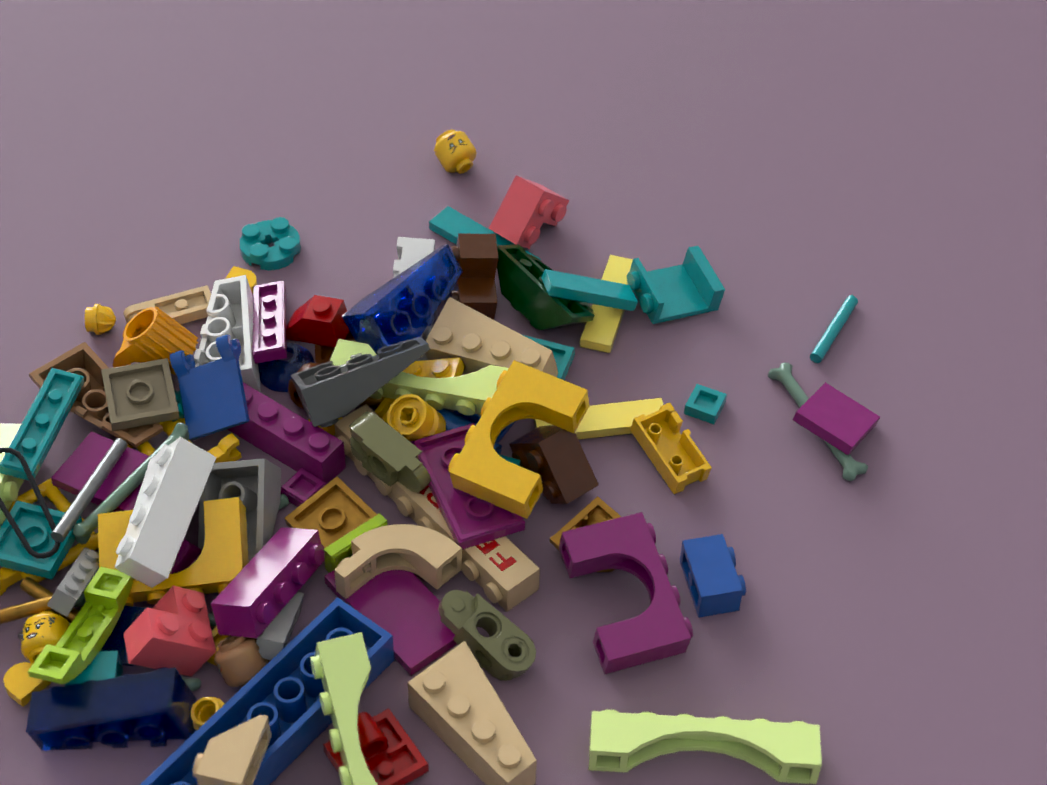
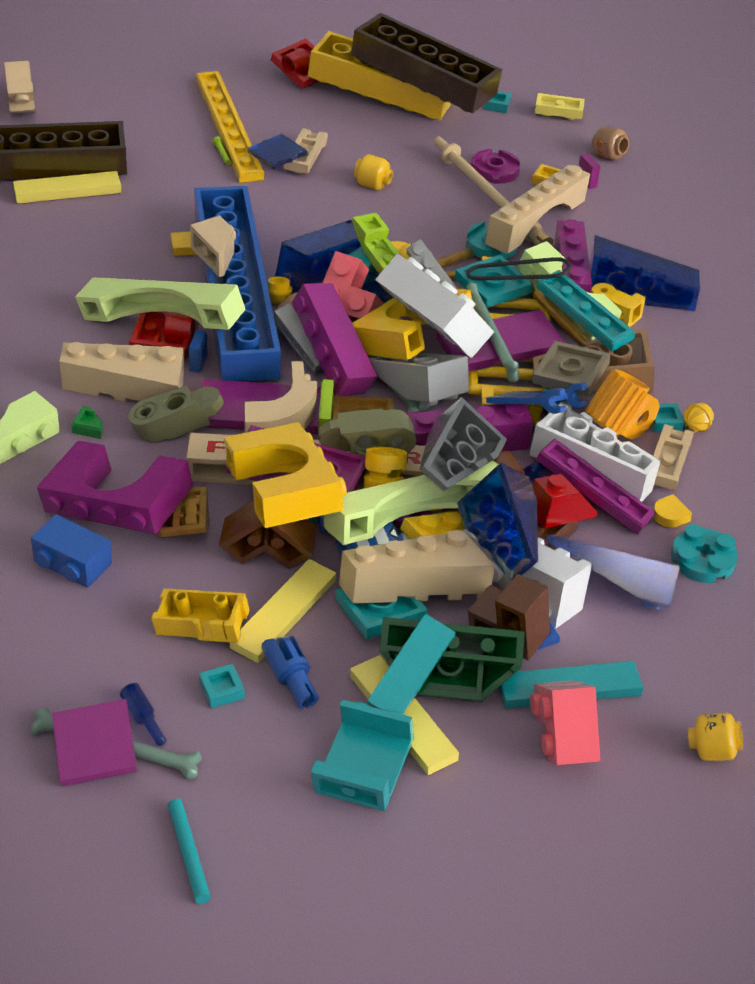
camera: 130 degrees right, 5 degrees down
flat silver bar [51,438,128,542] -> none
none -> green tile [71,406,103,439]
none -> clear blue axle [120,683,167,746]
none -> blue tile [189,330,208,372]
none -> blue arm [261,636,319,709]
none -> pearl gold bar [533,290,588,347]
none -> clear blue wedge [546,534,680,610]
none -> teal tile [651,403,685,432]

